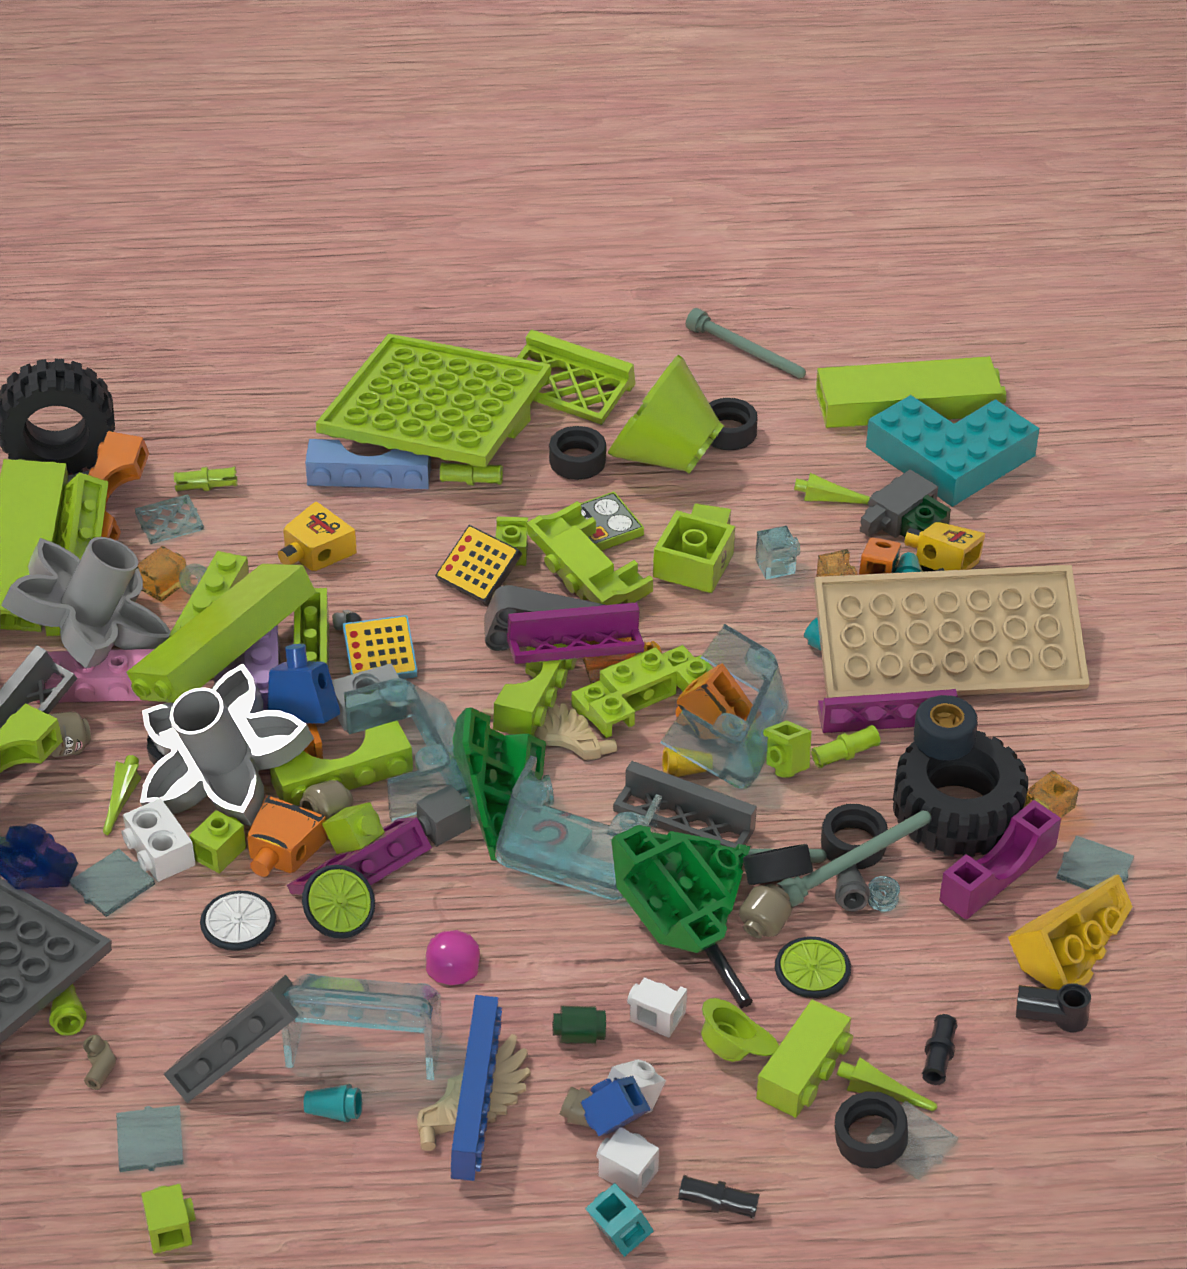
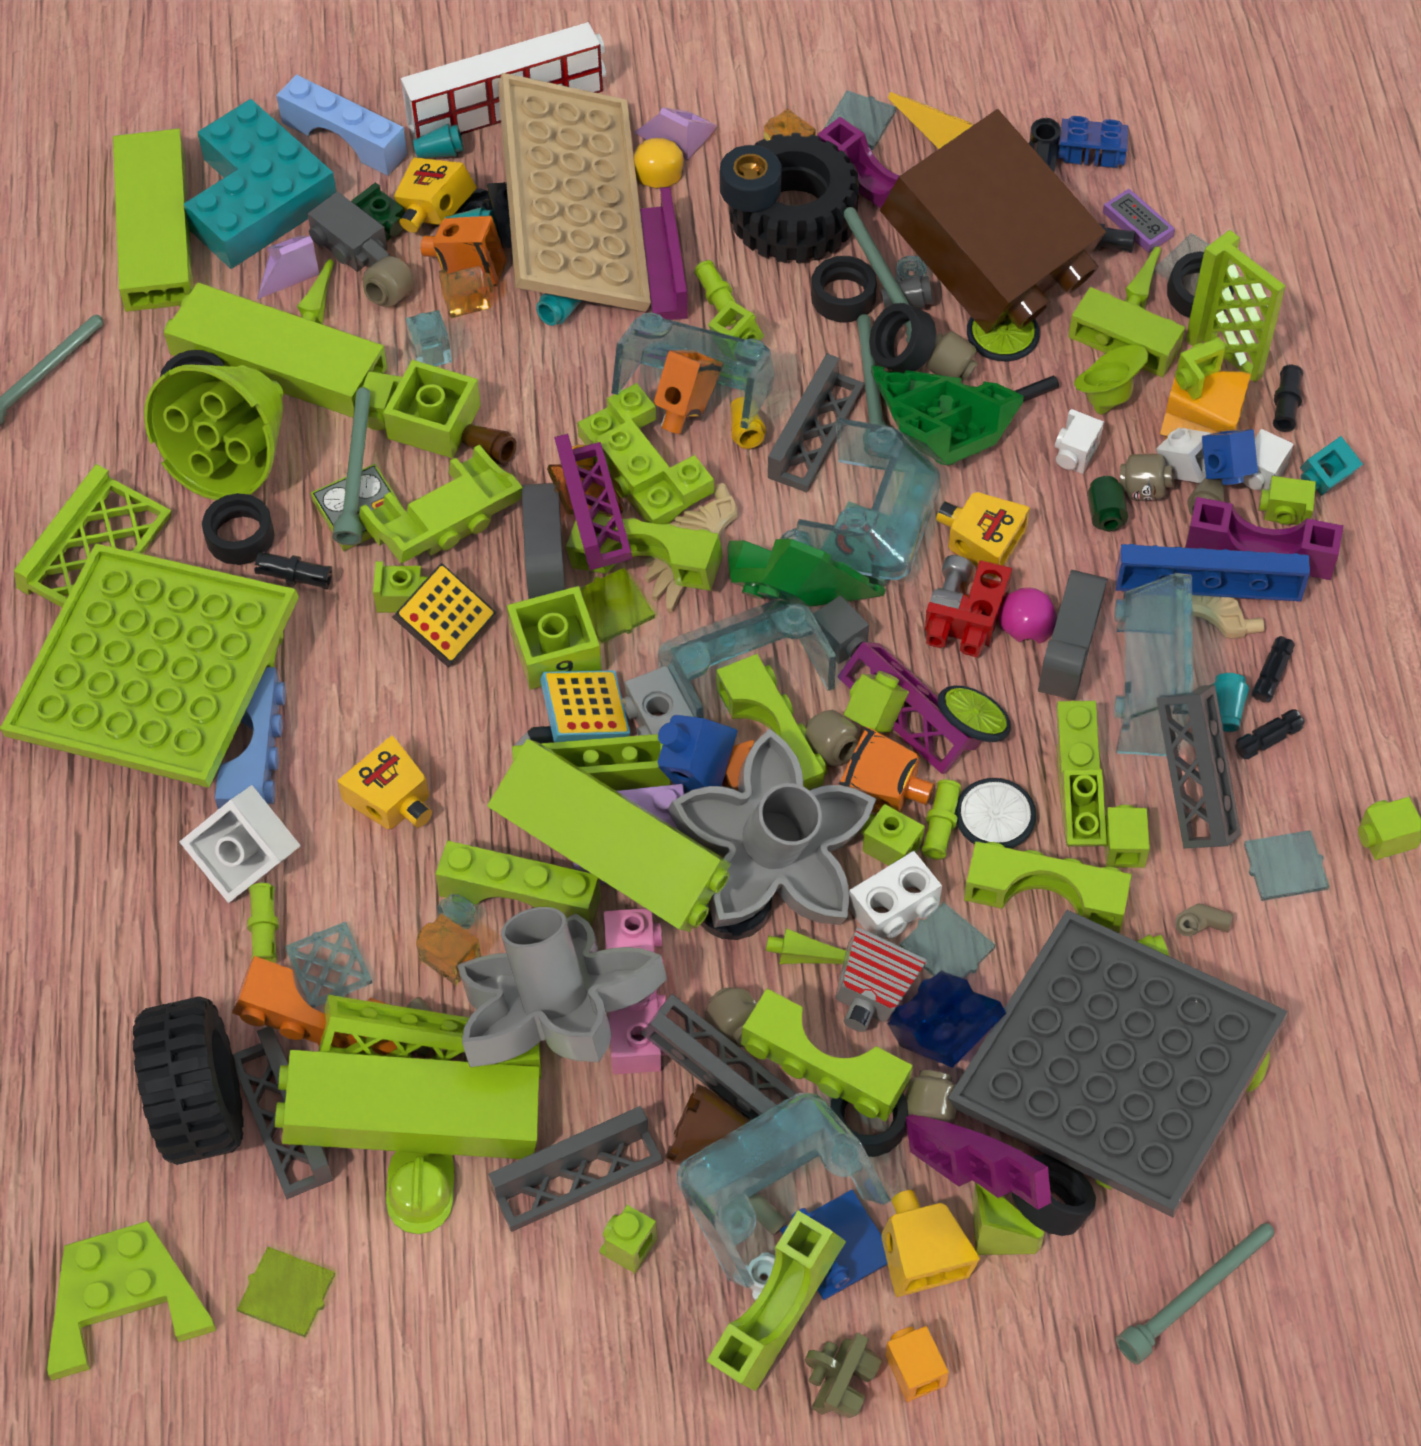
camera: 90 degrees left, 15 degrees up
none -> lime brick [164,282,387,418]
none -> white slope [179,785,301,903]
none -> black pin [254,551,332,590]
none -> lavender slope [257,236,319,299]
none -> light blue arch [276,74,408,176]
none -> sand green piece [332,387,371,545]
none -> dark tan head [362,256,414,307]
none -> white brick [401,22,606,139]
none -> teal cone [413,124,464,158]
none -> reddish brown cone [462,424,516,464]
none -> lime brick [506,586,602,690]
none -> clear neon green piece [580,568,655,643]
none -> lavender slope [634,107,717,160]
none -> yellow hair [634,137,684,188]
none -> light grey torso [835,927,927,1032]
none -> reddish brown brick [880,109,1106,334]
none -> lime pin [922,779,962,860]
none -> red hips [925,555,1012,657]
none -> yellow torso [936,492,1030,578]
none -> lime arch [964,842,1132,933]
none -> dark grey beam [1038,569,1108,701]
none -> lime slope [1056,701,1107,847]
none -> blue hinge [1058,116,1128,168]
none -> tile [1103,189,1175,253]
none -> lime brick [1104,805,1150,868]
none -> dark tan head [1120,453,1174,501]
none -> light orange piece [1160,371,1251,440]
none -> lime bracket [1175,338,1225,400]
none -> lime fence [1185,230,1286,383]
none -> magenta arch [1185,497,1344,580]
none -> black axle [1235,709,1305,759]
none -> black axle [1252,636,1295,703]
none -> lime brick [1258,476,1316,525]

